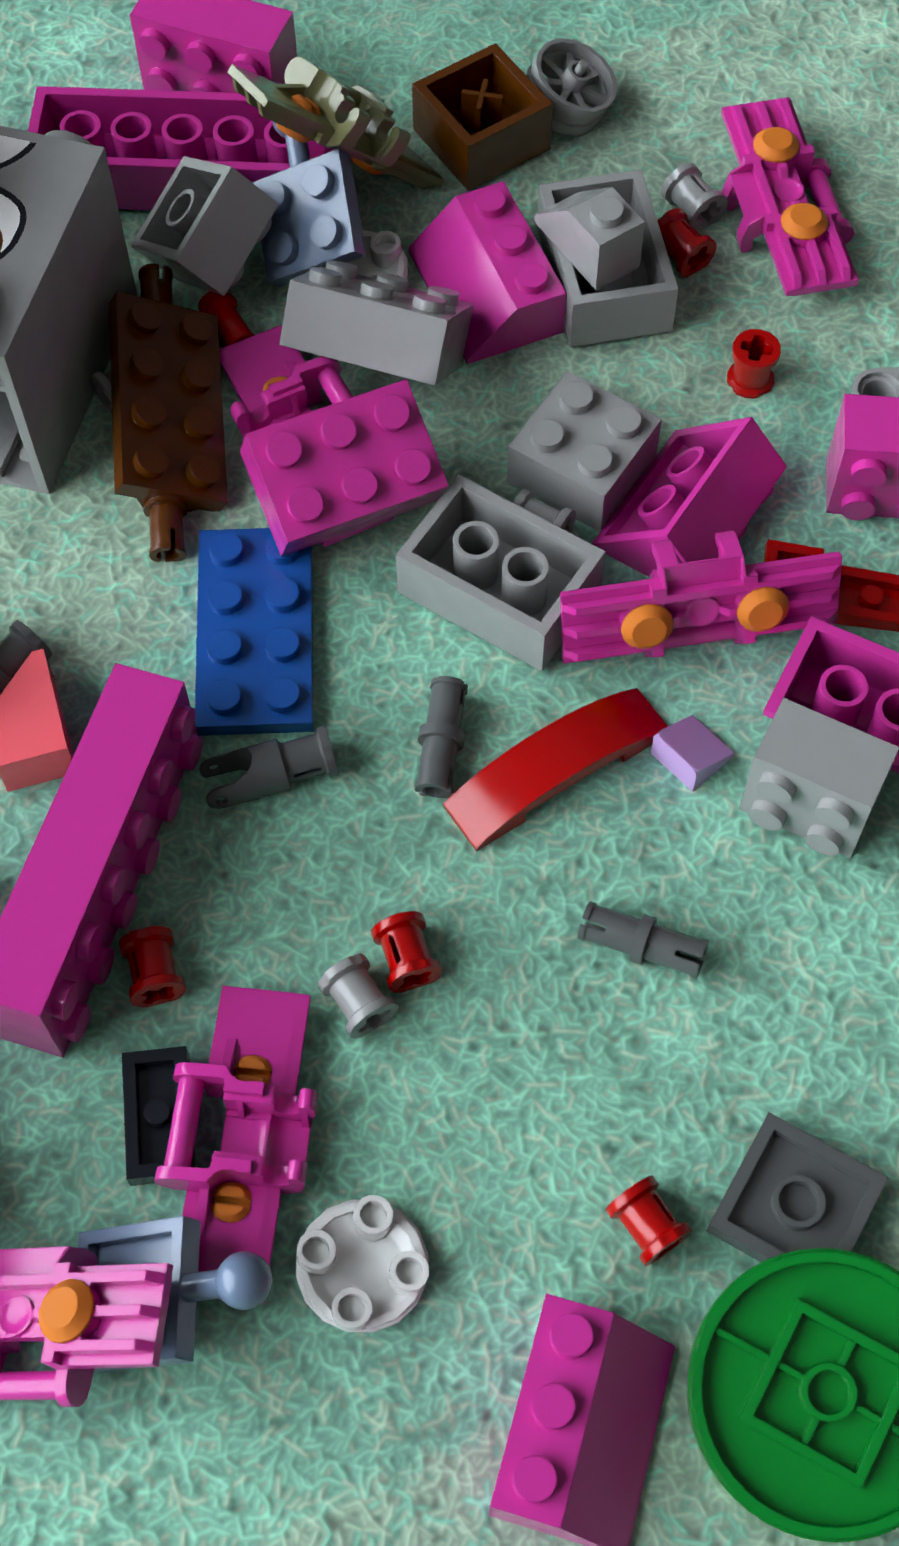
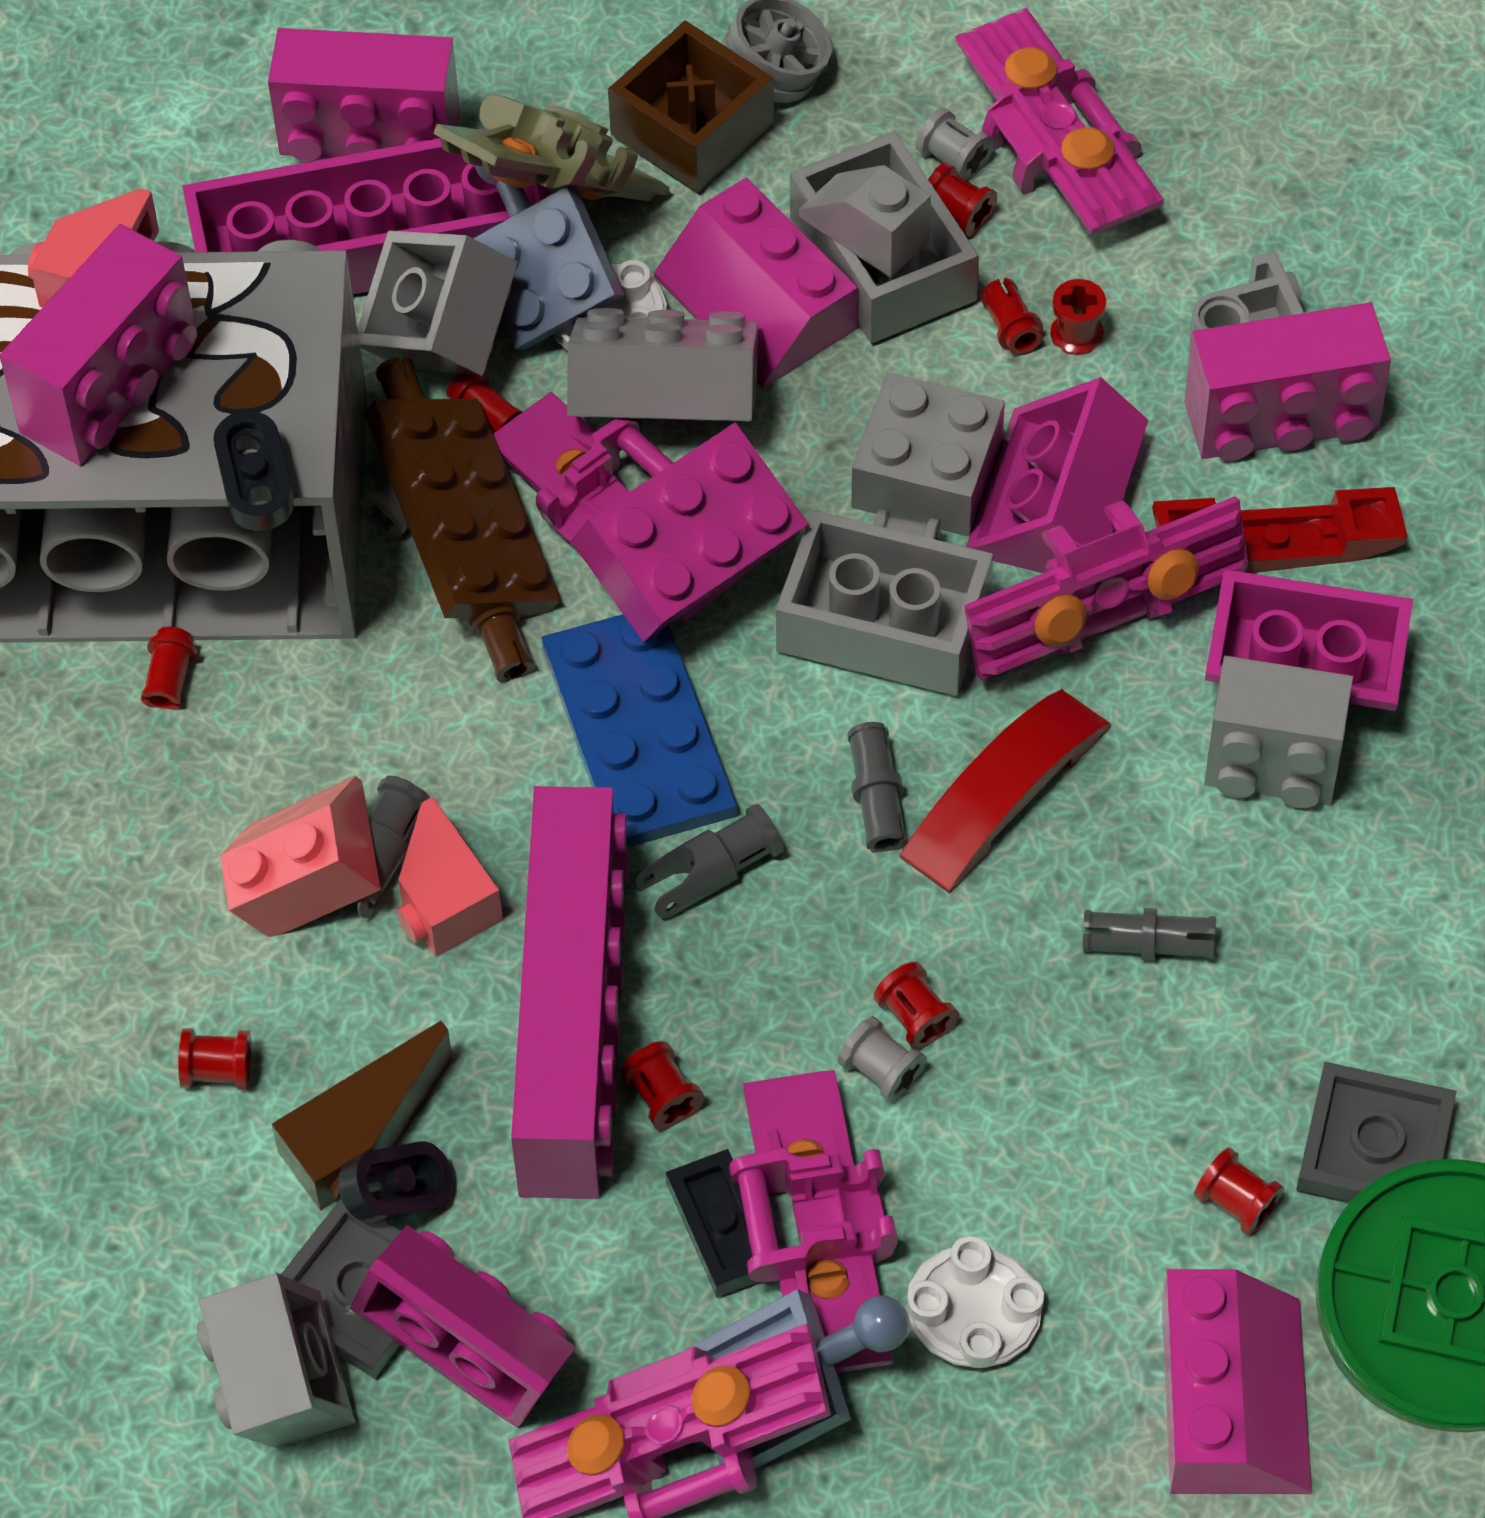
camera: 15 degrees left, 5 degrees down
lavender slope [651,715,735,792] -> none
none -> red pin [981,278,1043,355]

